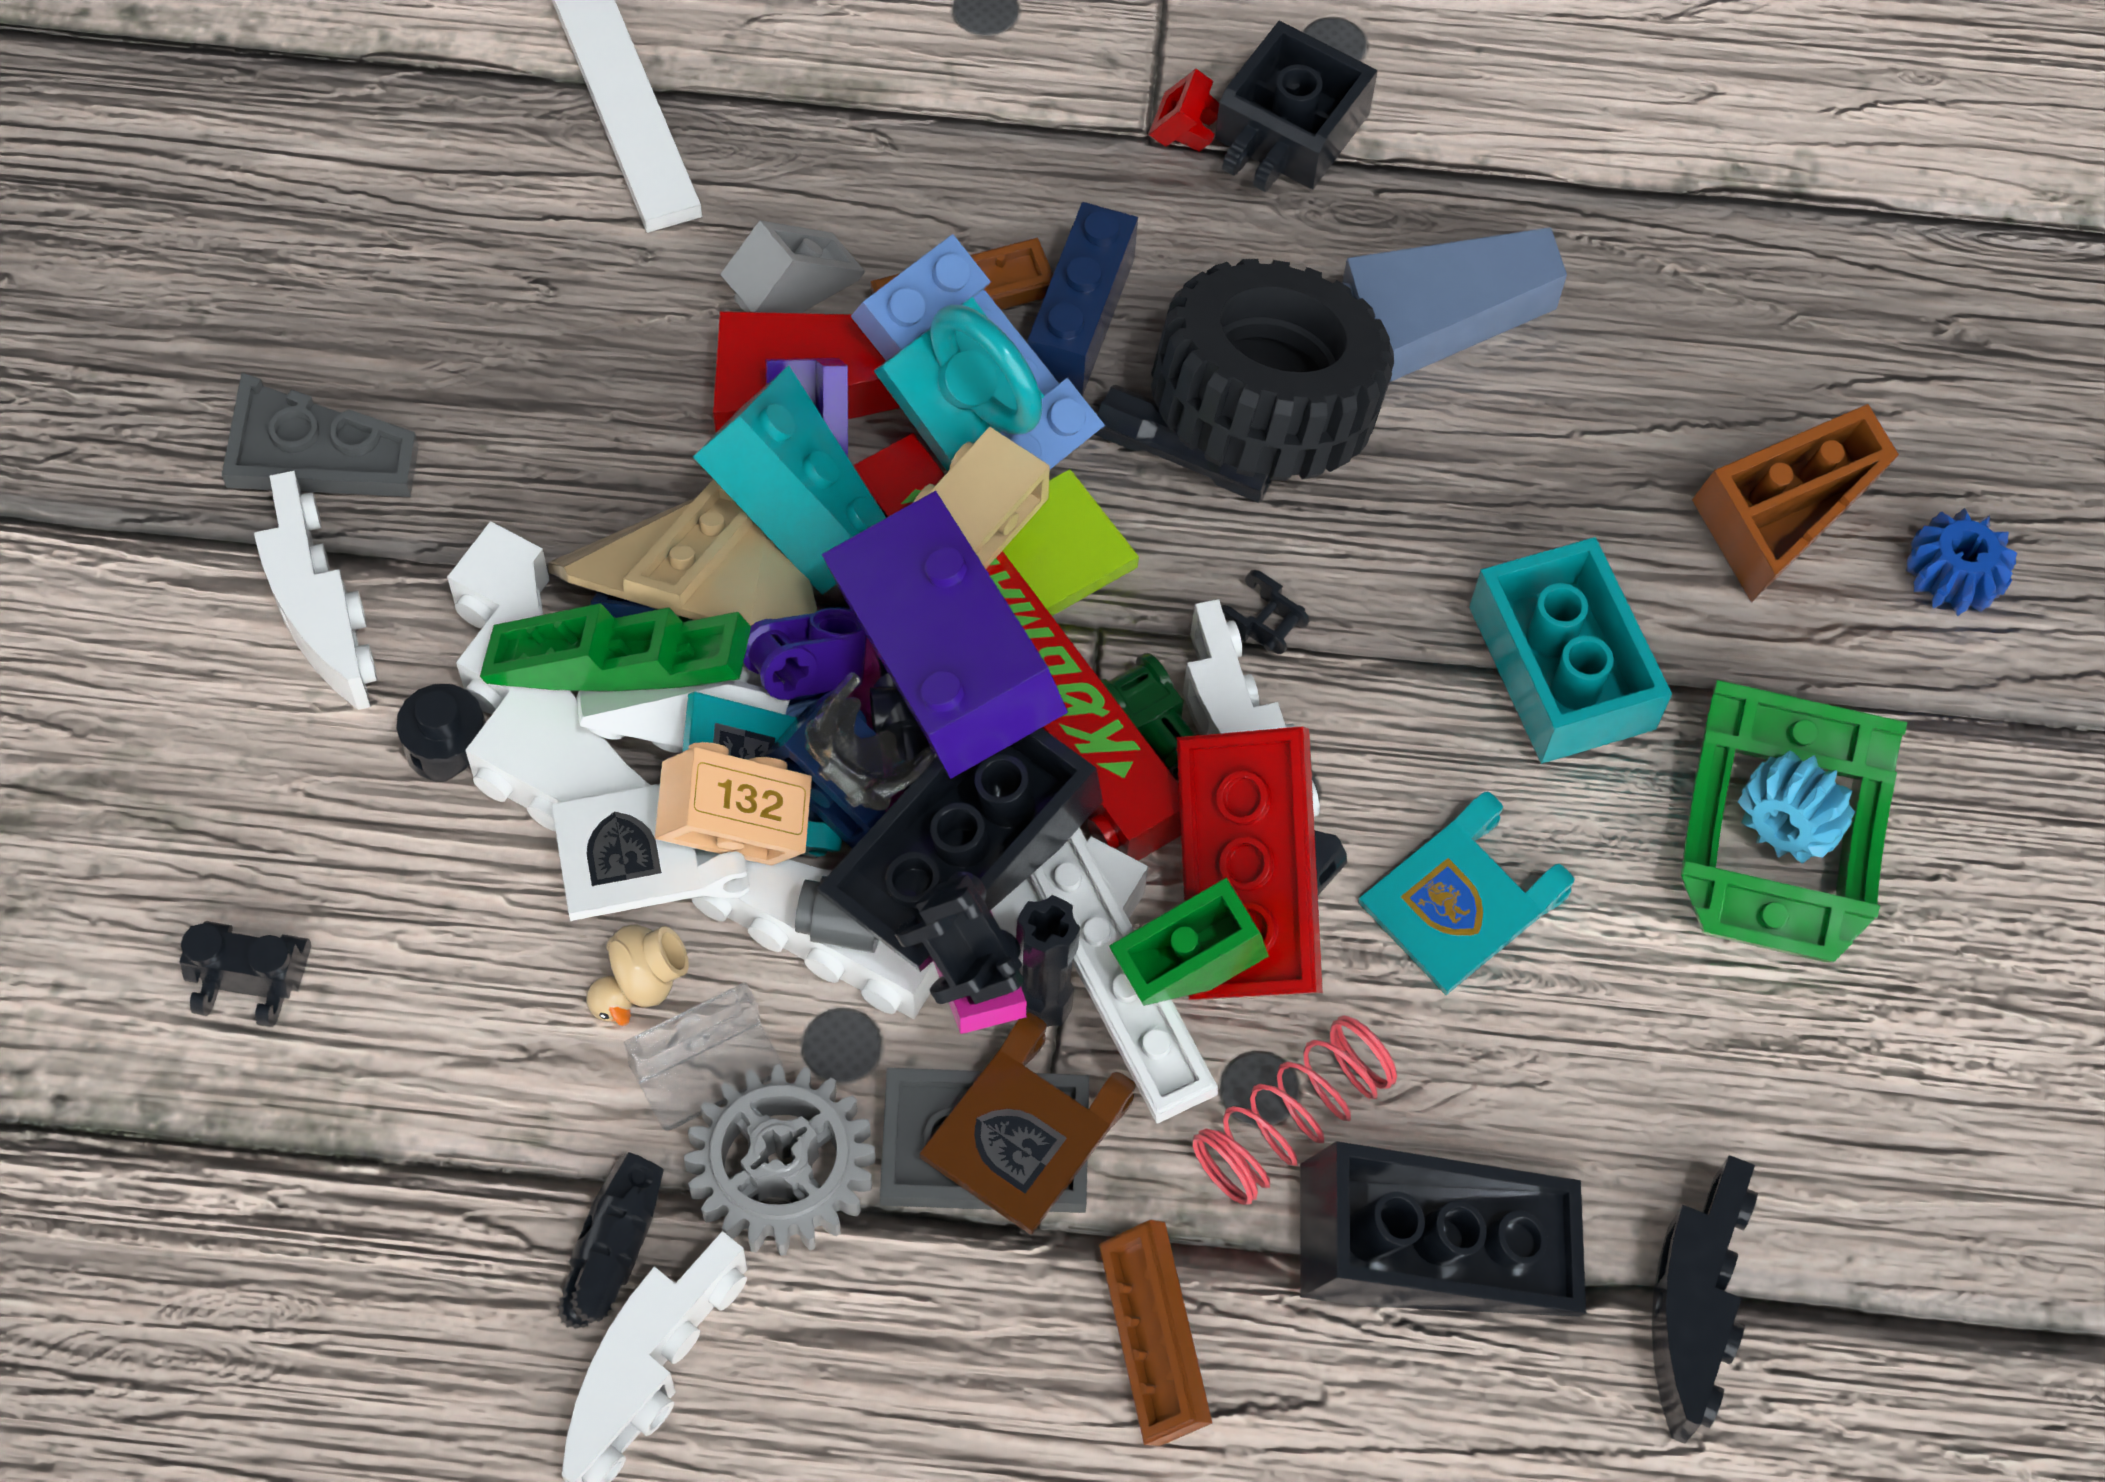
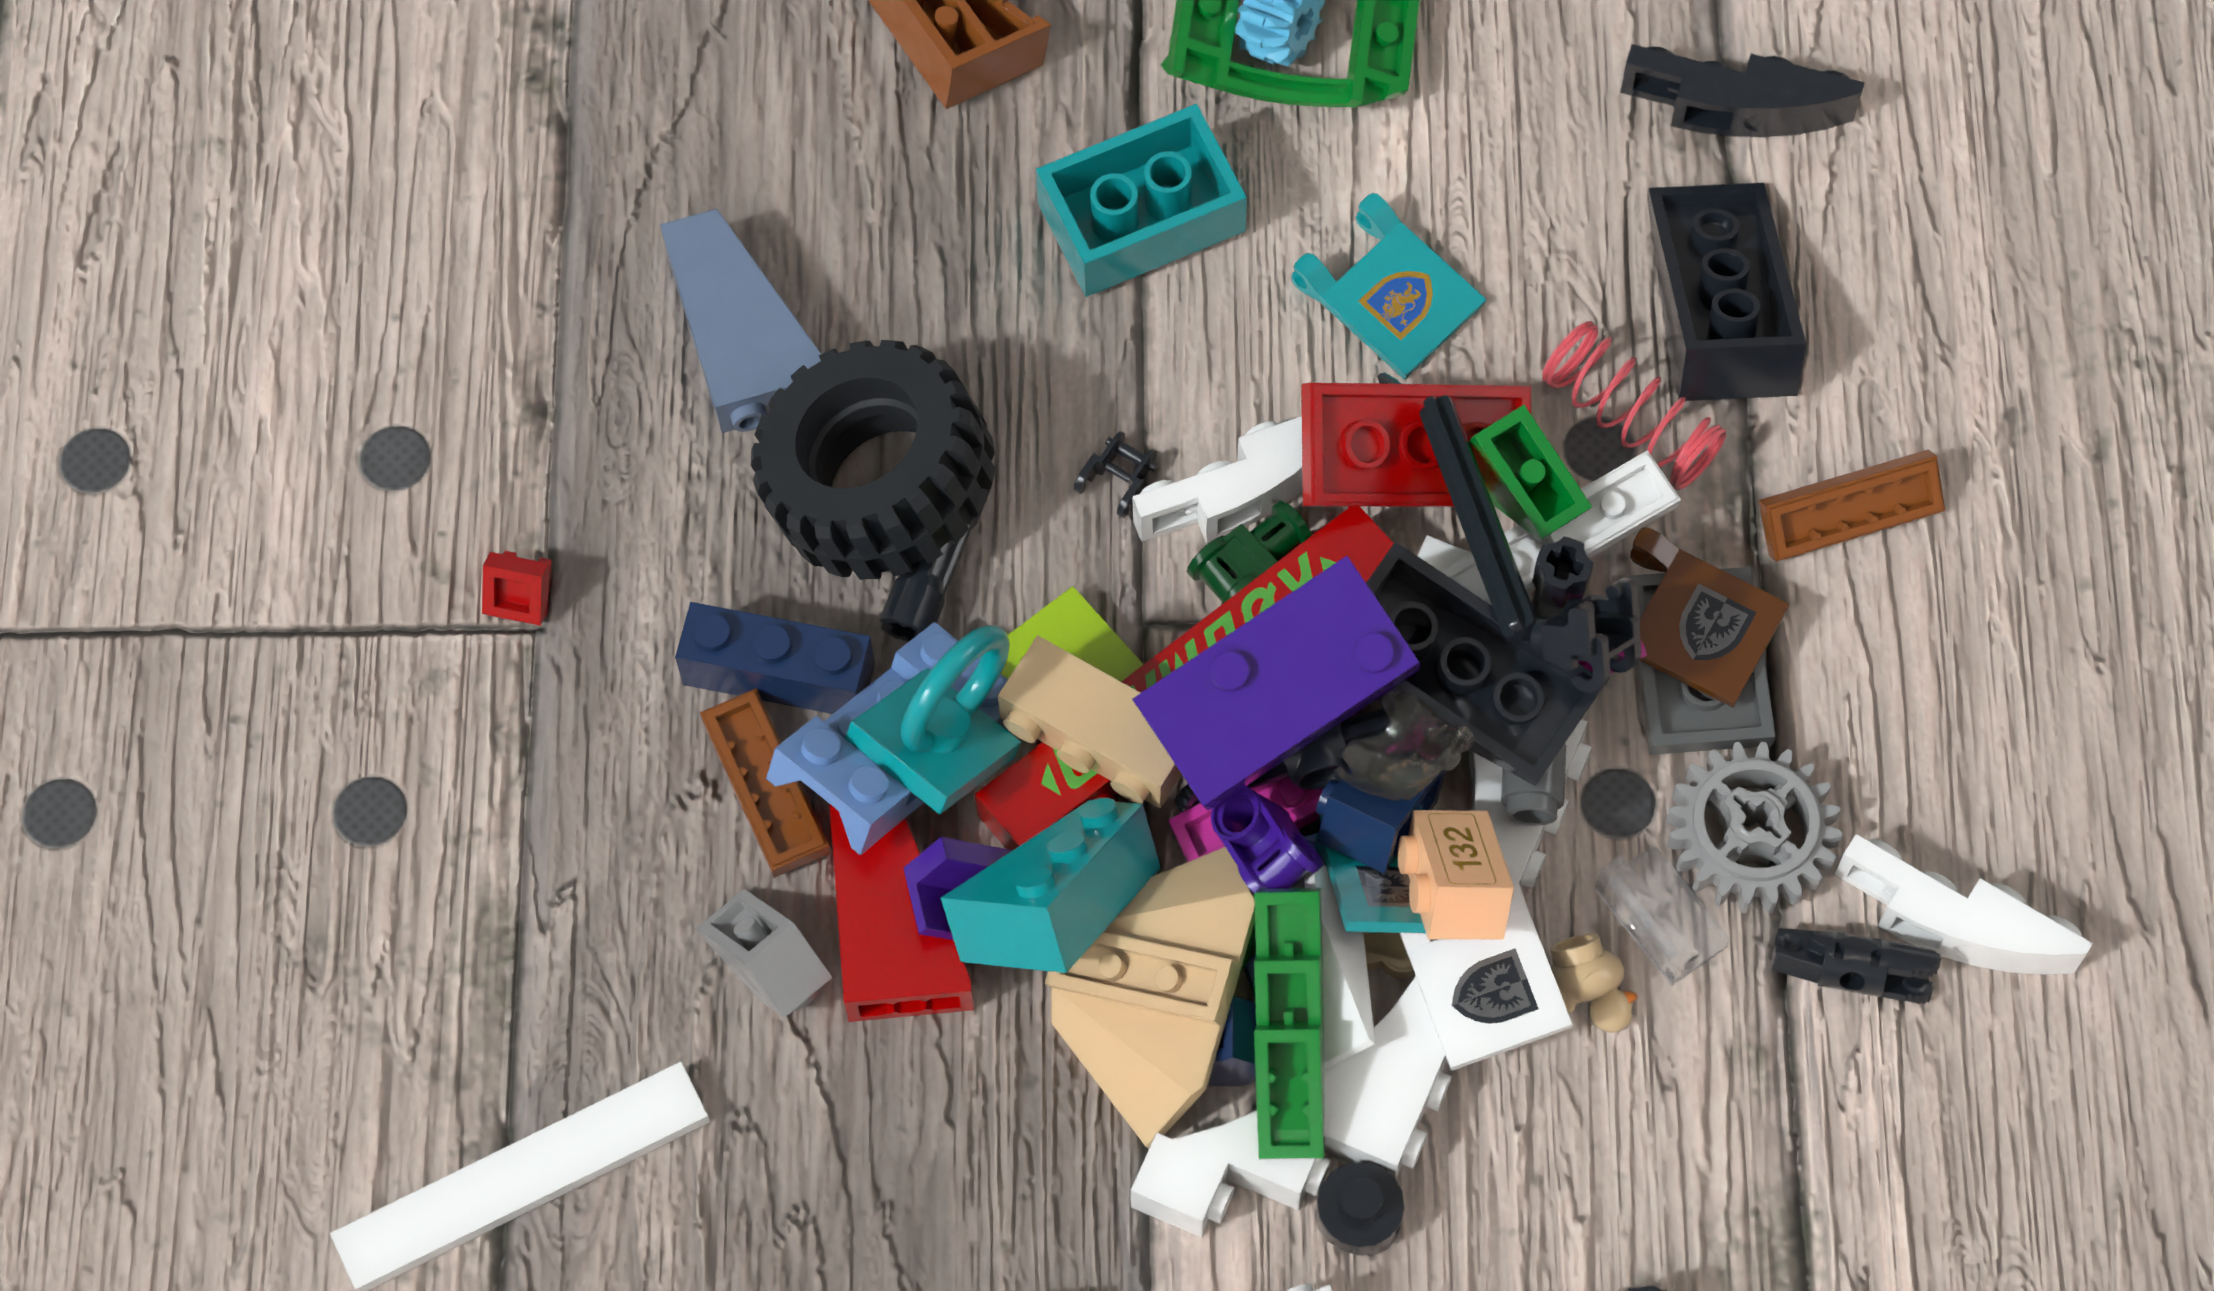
camera: 90 degrees left, 5 degrees up
black hinge [1215,20,1378,192] -> none
none -> black axle [1419,395,1537,642]

